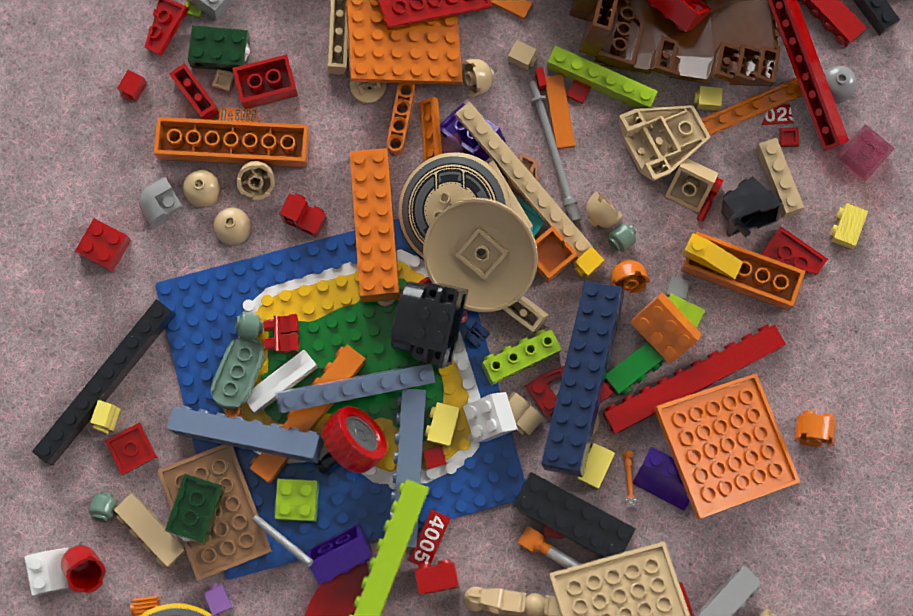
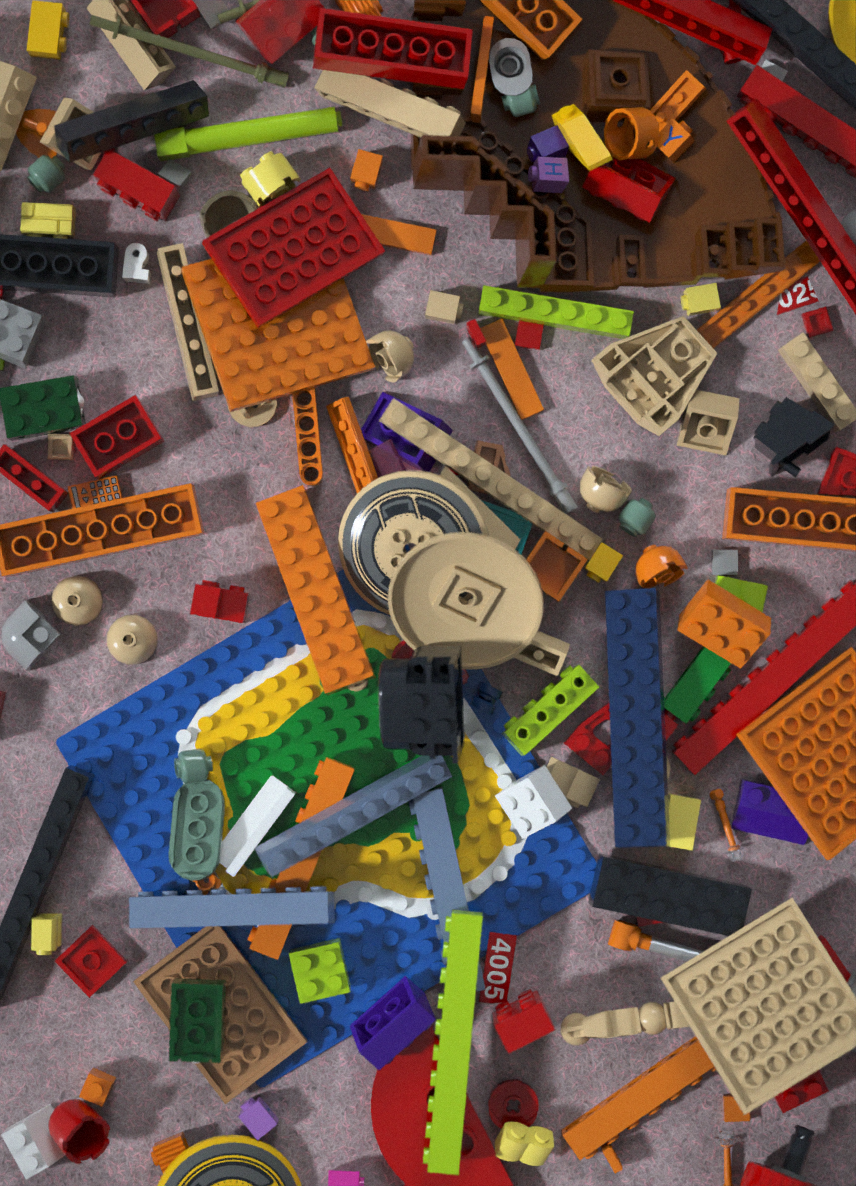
camera: 20 degrees left, 10 degrees up
sand green head [89,492,117,522] -> none
tan brick [114,493,186,567] -> none
tan cylinder [237,161,275,200] -> none
light grey bar [252,515,313,567] -> none
red hips [263,314,300,353] -> none
red wheel [316,406,387,474] -> none
red tile [423,445,447,470] -> none
light yellow brick [425,402,460,448] -> none
yellow slope [682,233,743,280] -> none
red piece [696,177,724,222] -> none
none -> orange brick [79,1068,116,1107]

